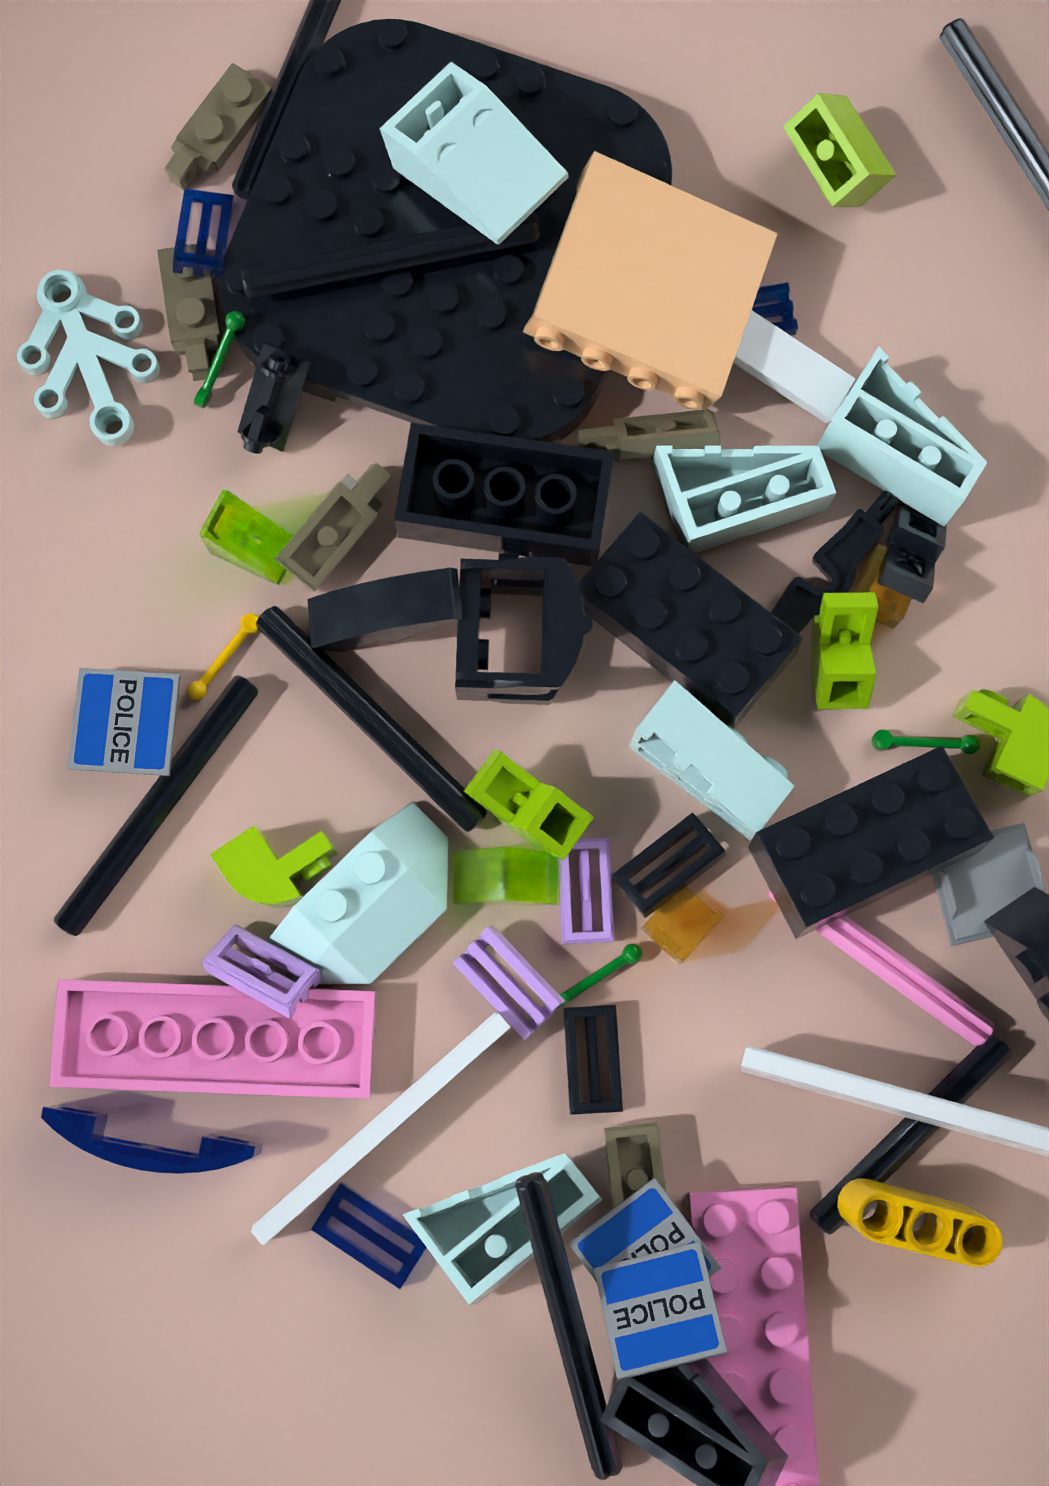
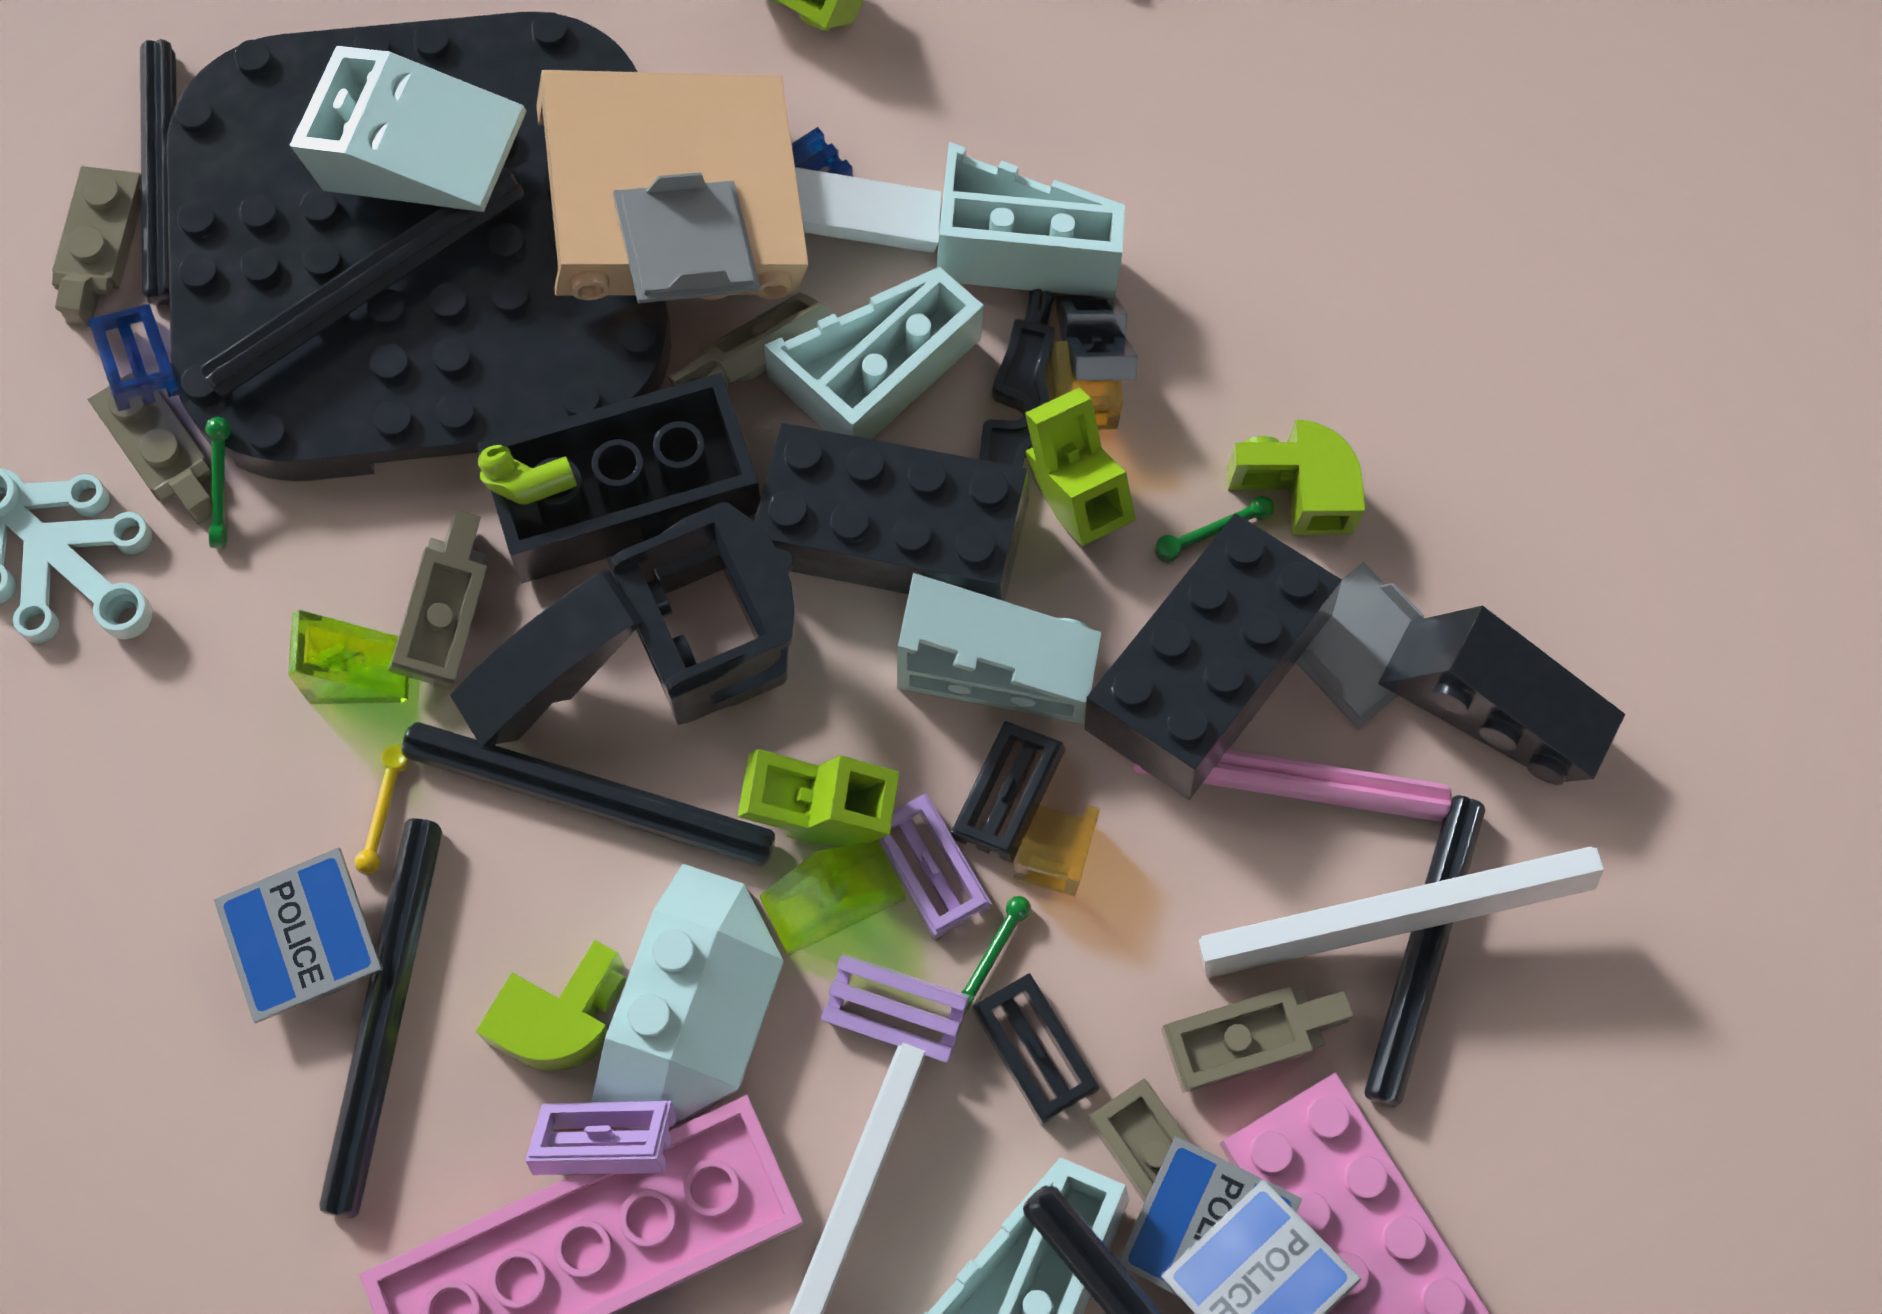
camera: 30 degrees left, 10 degrees down
black hinge [237,342,311,454] -> none
yellow beam [837,1178,1003,1267] -> none
none -> lime arm [478,445,577,504]
none -> light grey piece [613,172,761,303]
none -> dark tan hinge [1161,986,1354,1093]

